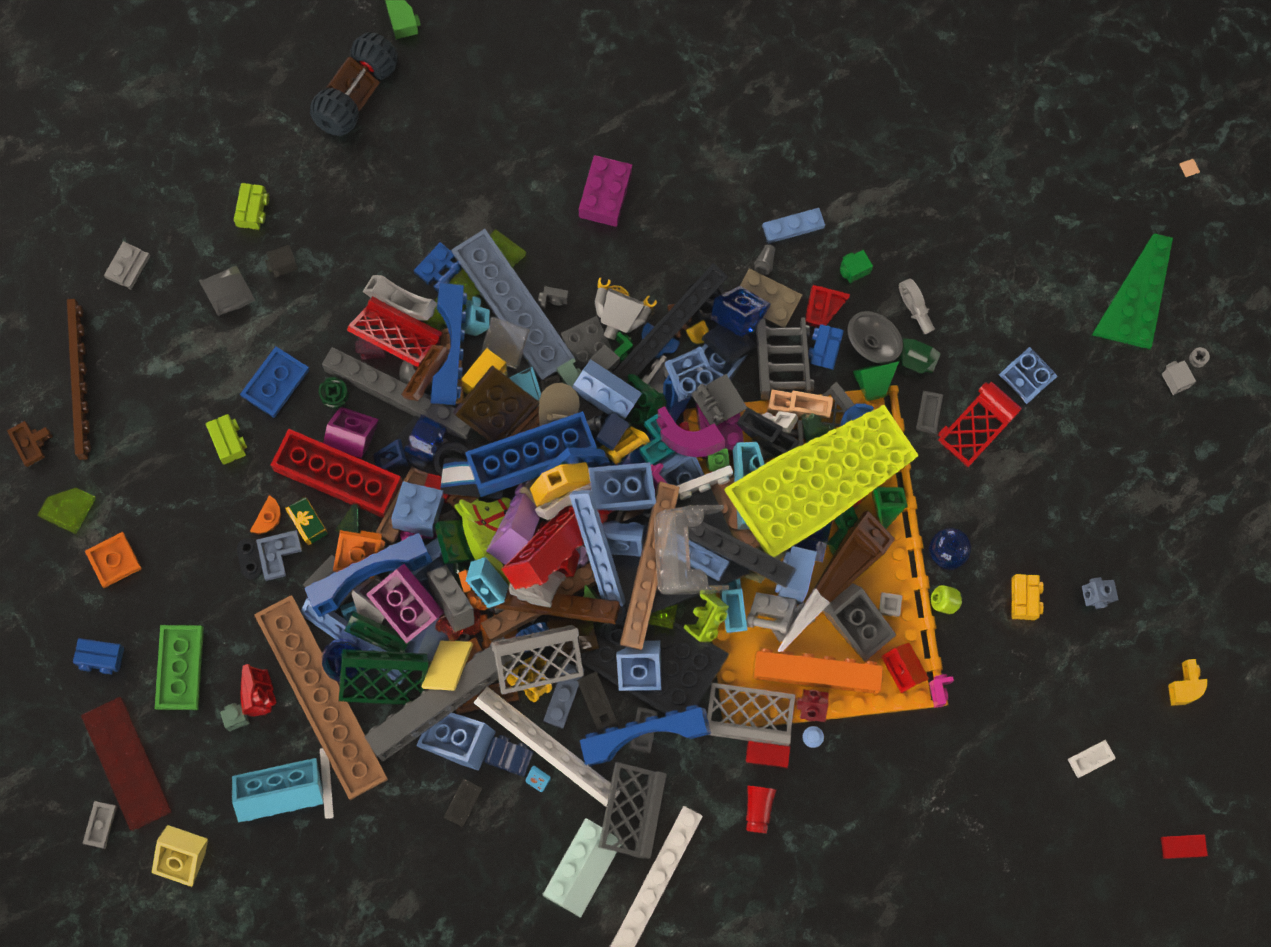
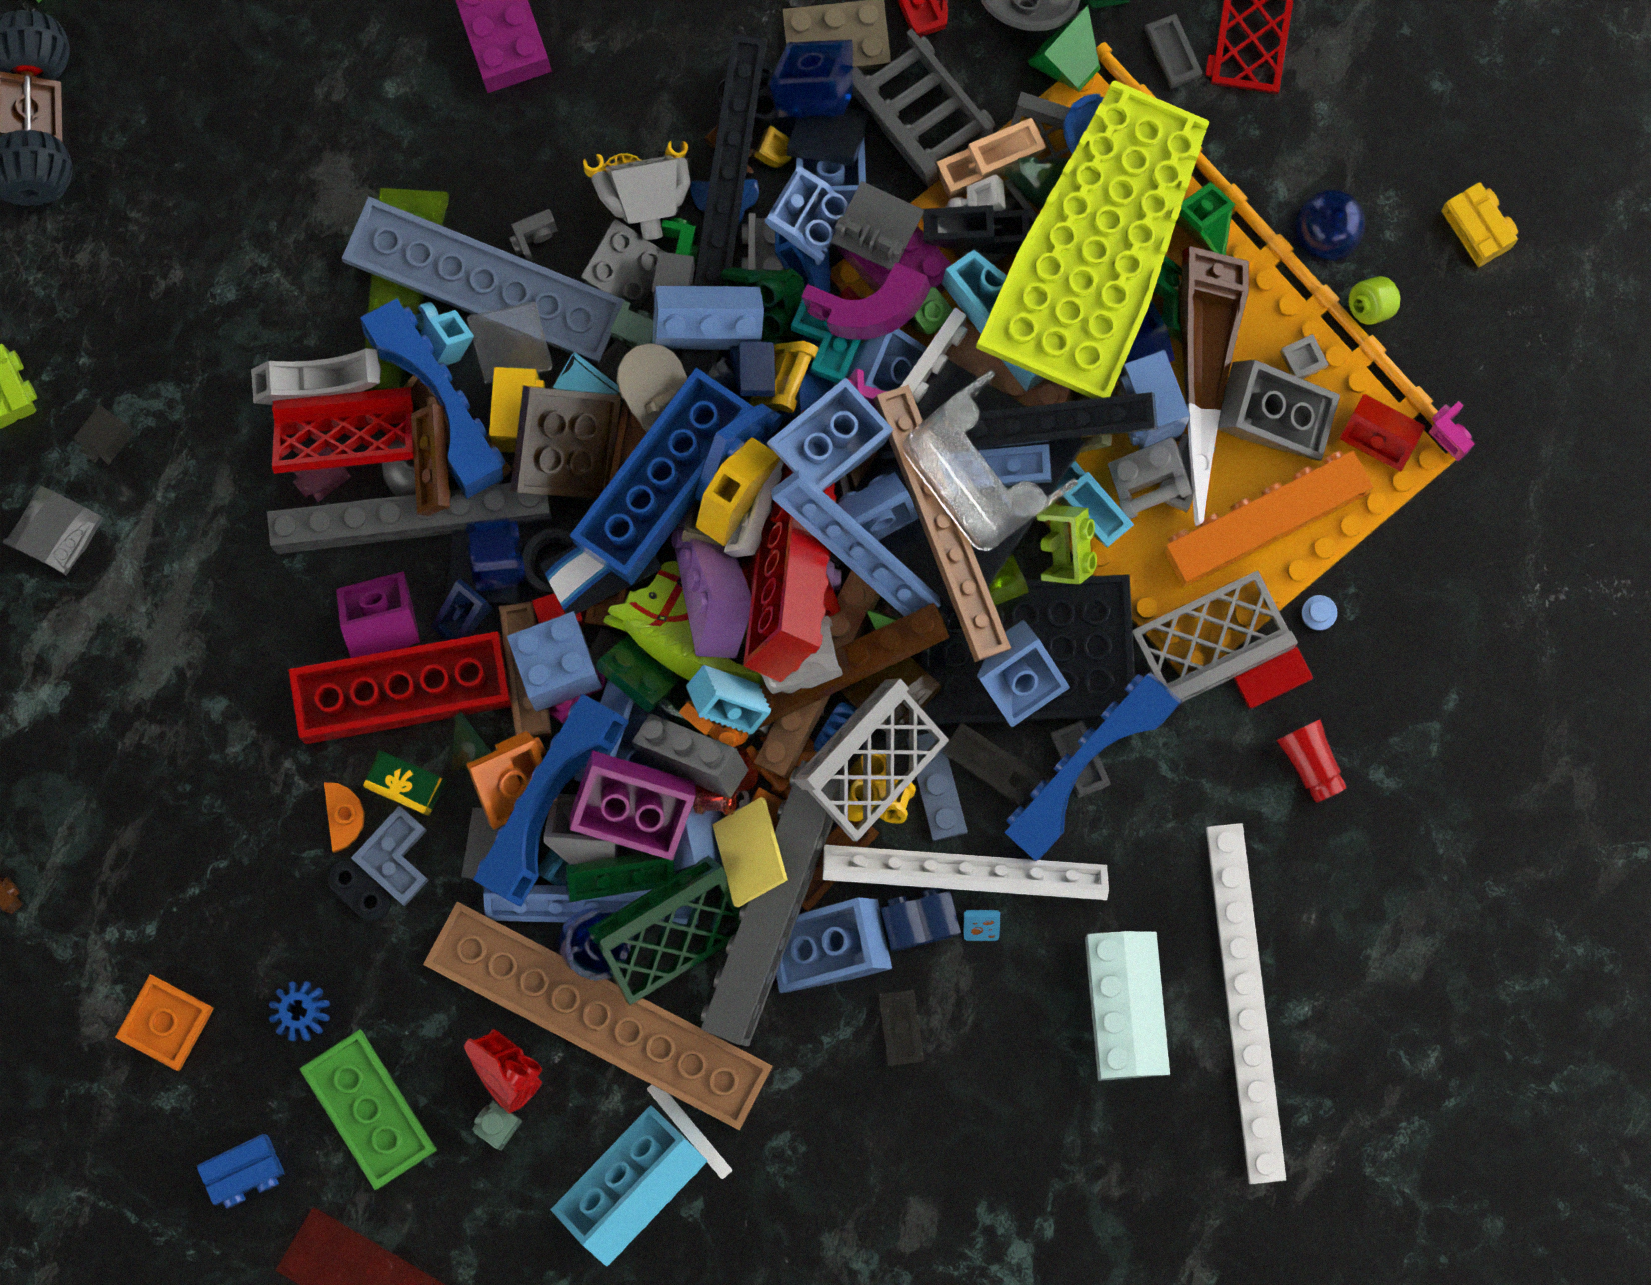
camera: 25 degrees left, 5 degrees up
clear neon green plate [38,488,96,534] -> none
lime brick [206,414,247,464] -> none
blue plate [240,346,310,418] -> none
dark green wheel [319,377,349,409] -> none
blue plate [414,242,462,292] -> none
dark grey fence [598,762,666,858] -> none
dark red brick [796,689,829,722] -> none
blue brick [808,324,844,370] -> none
sand blue brick [1082,578,1118,609] -> none
none -> blue gear [269,981,330,1042]

